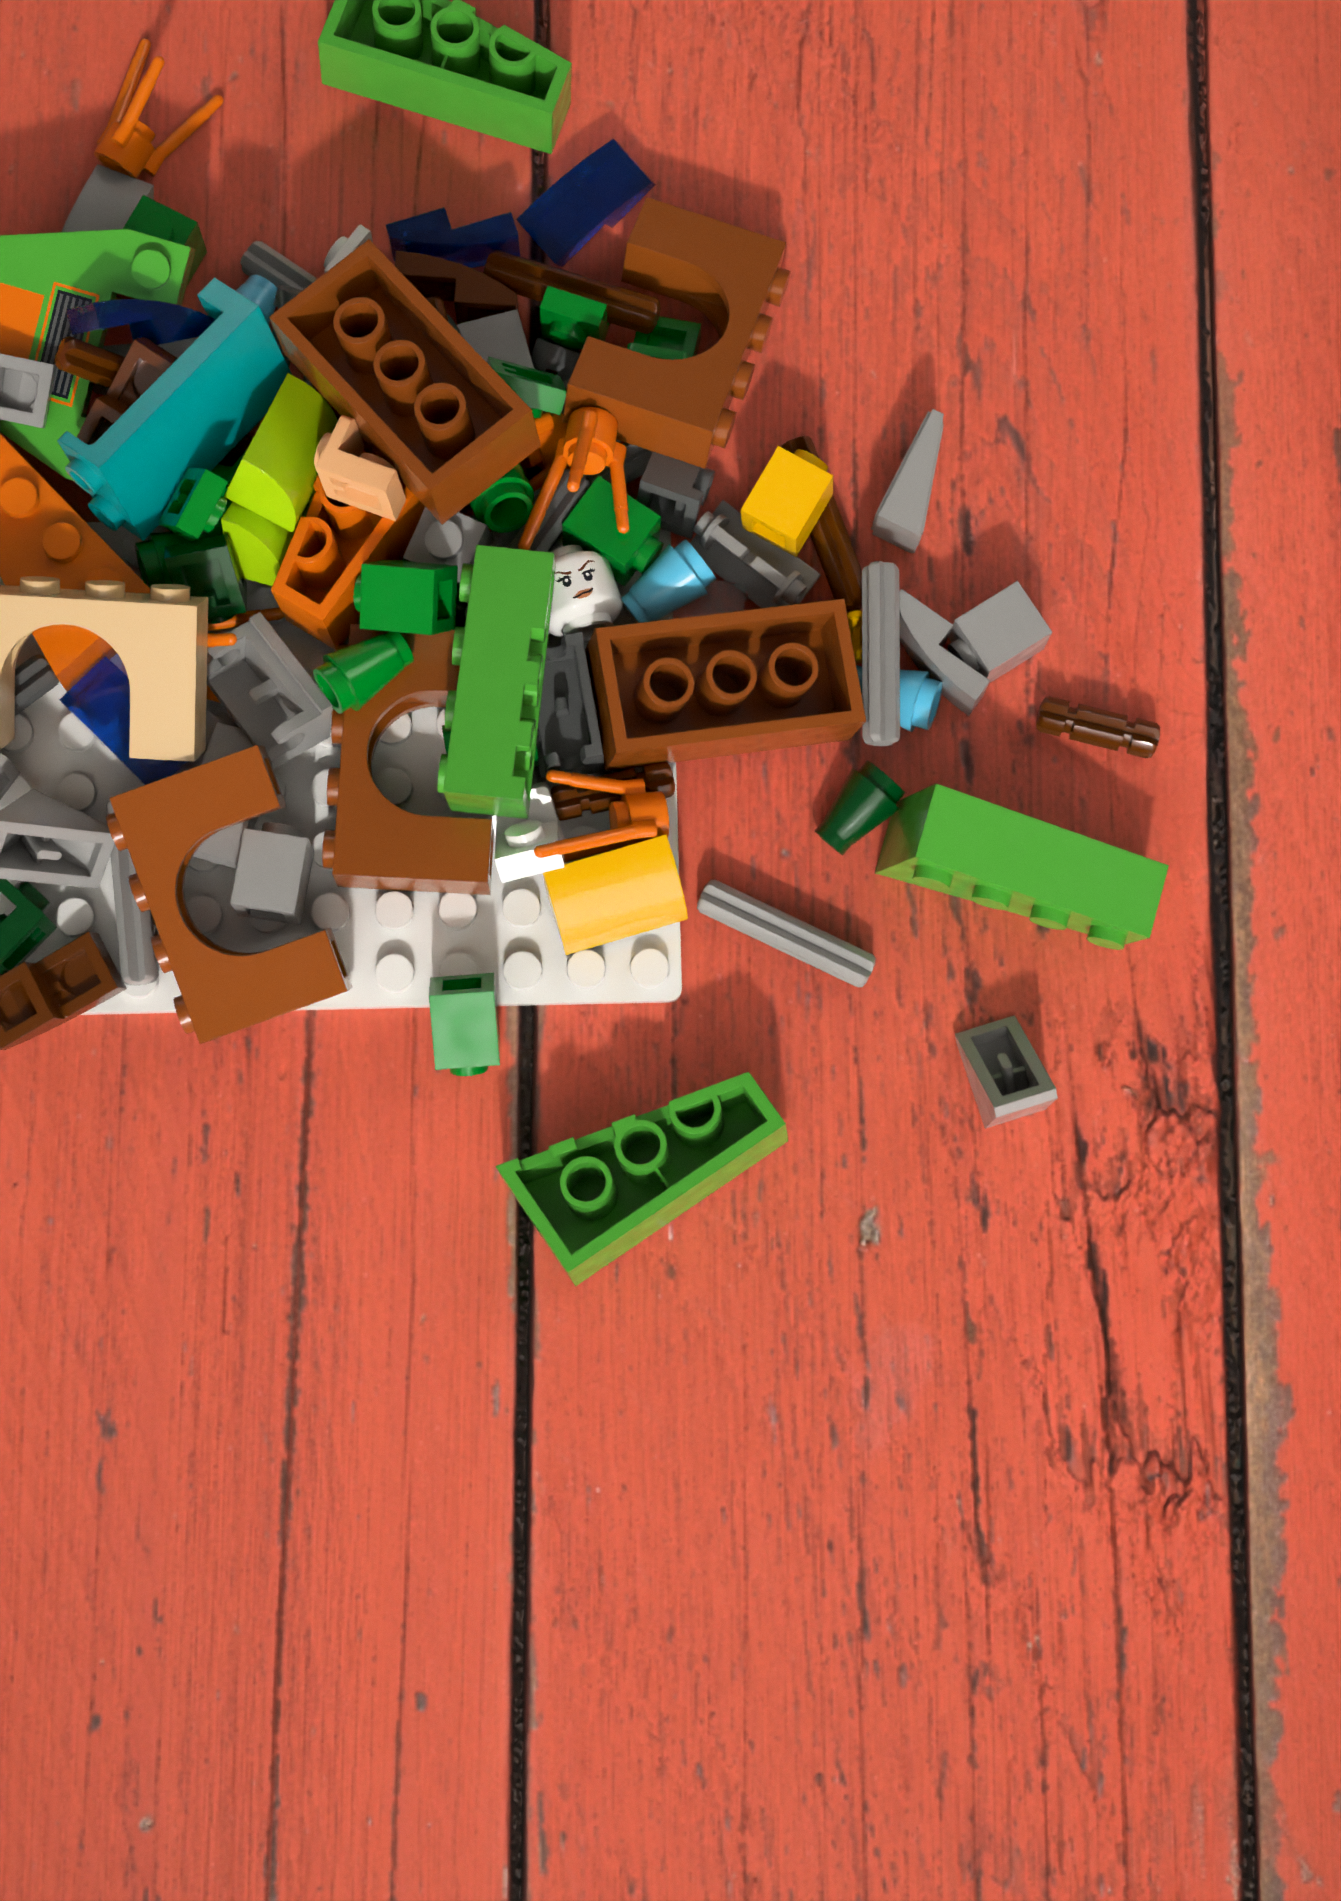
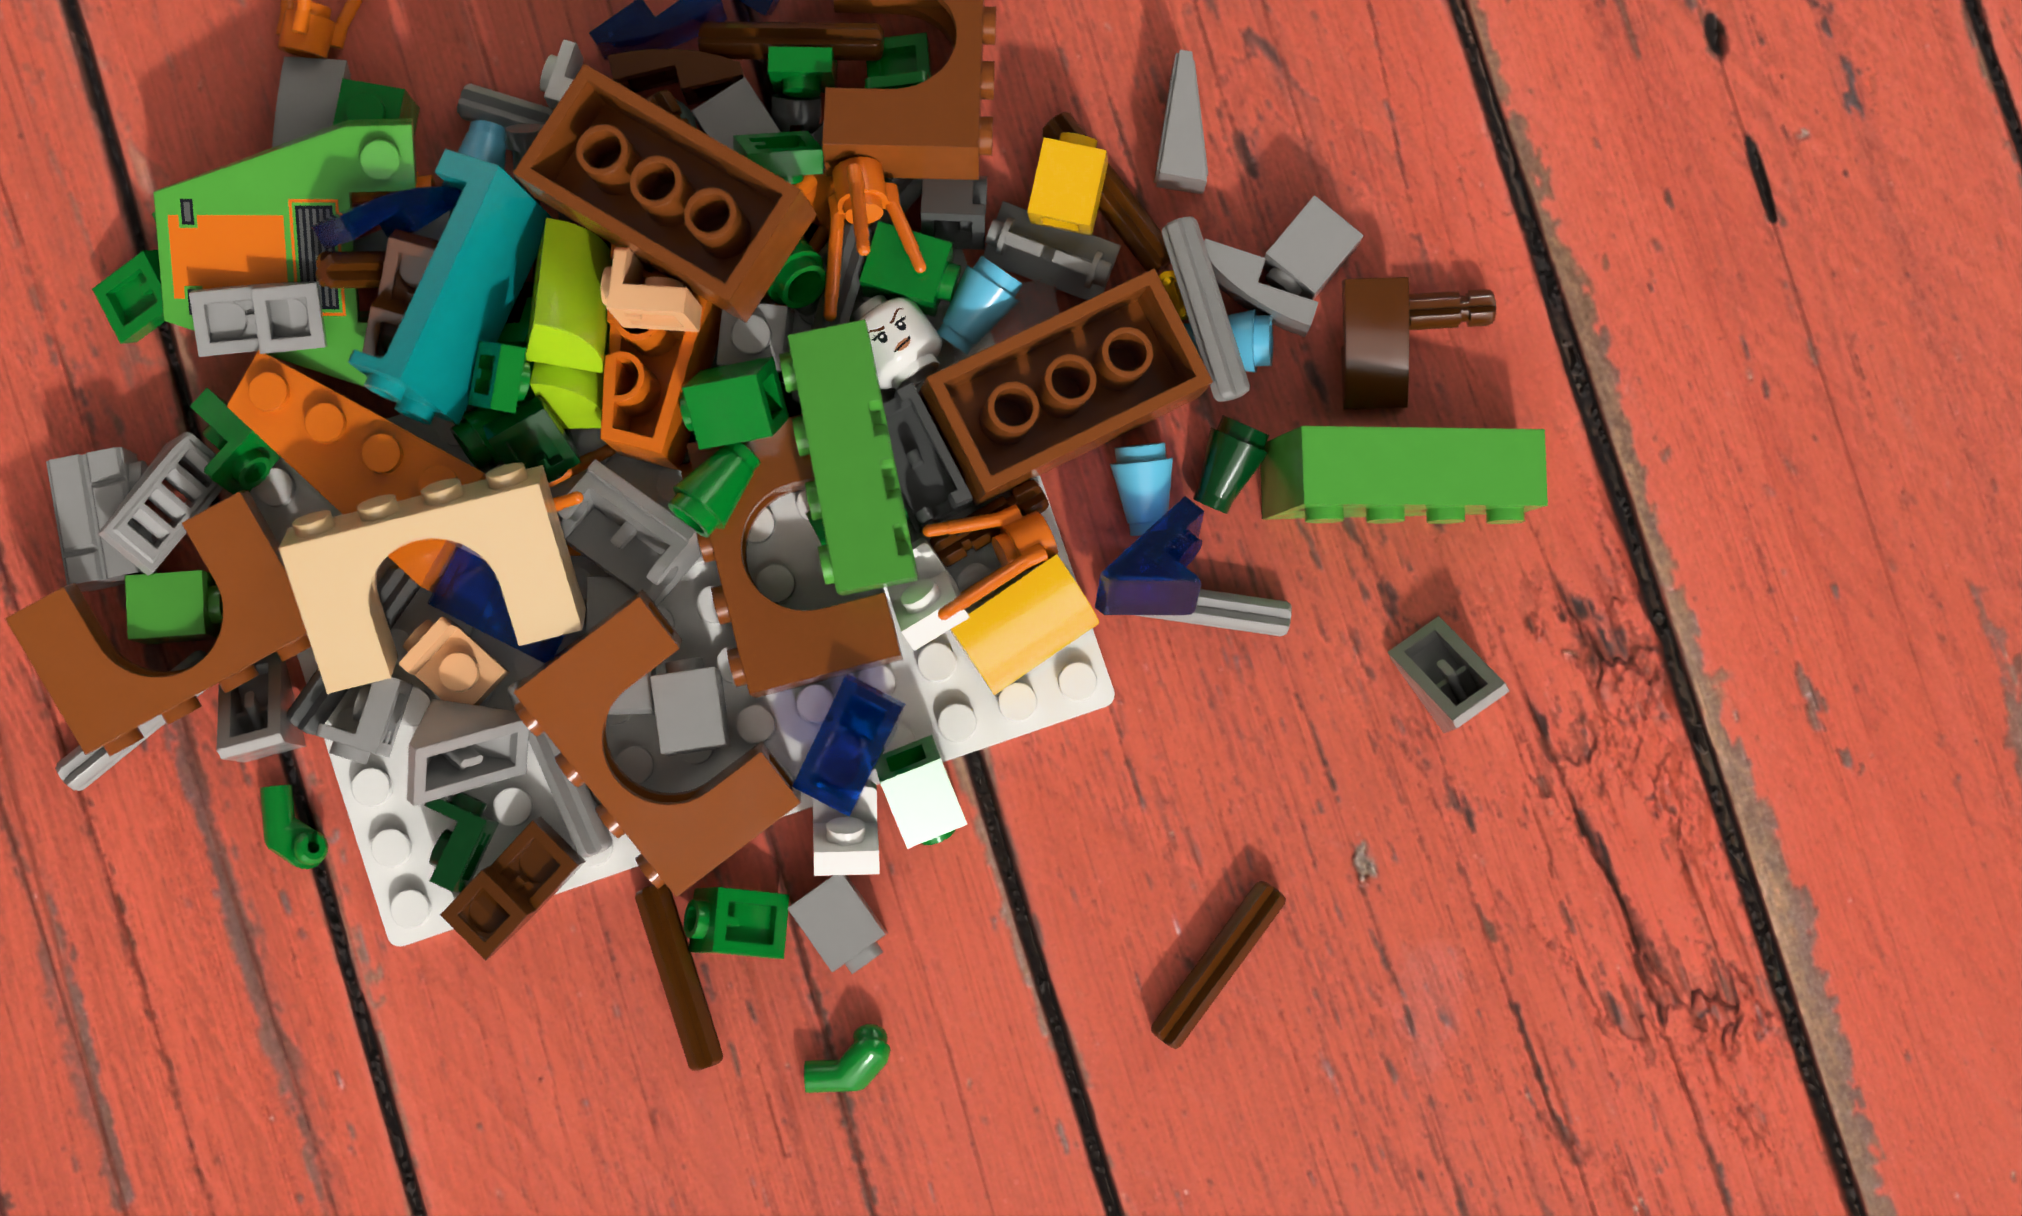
camera: 10 degrees left, 5 degrees up
bright green wedge [496,1072,788,1287] -> none
none -> light nougat bracket [399,616,510,706]
none -> reddish brown axle [635,884,723,1071]
none -> green bracket [684,887,790,959]
none -> light grey brick [787,875,888,974]
none -> clear blue slope [792,674,906,817]
none -> green arm [804,1024,891,1093]
none -> white bracket [812,781,879,876]
none -> clear blue slope [1095,496,1204,615]
none -> medium azure cone [1110,442,1173,536]
none -> reddish brown axle [1151,881,1286,1049]
none -> reddish brown slope [1341,277,1409,410]

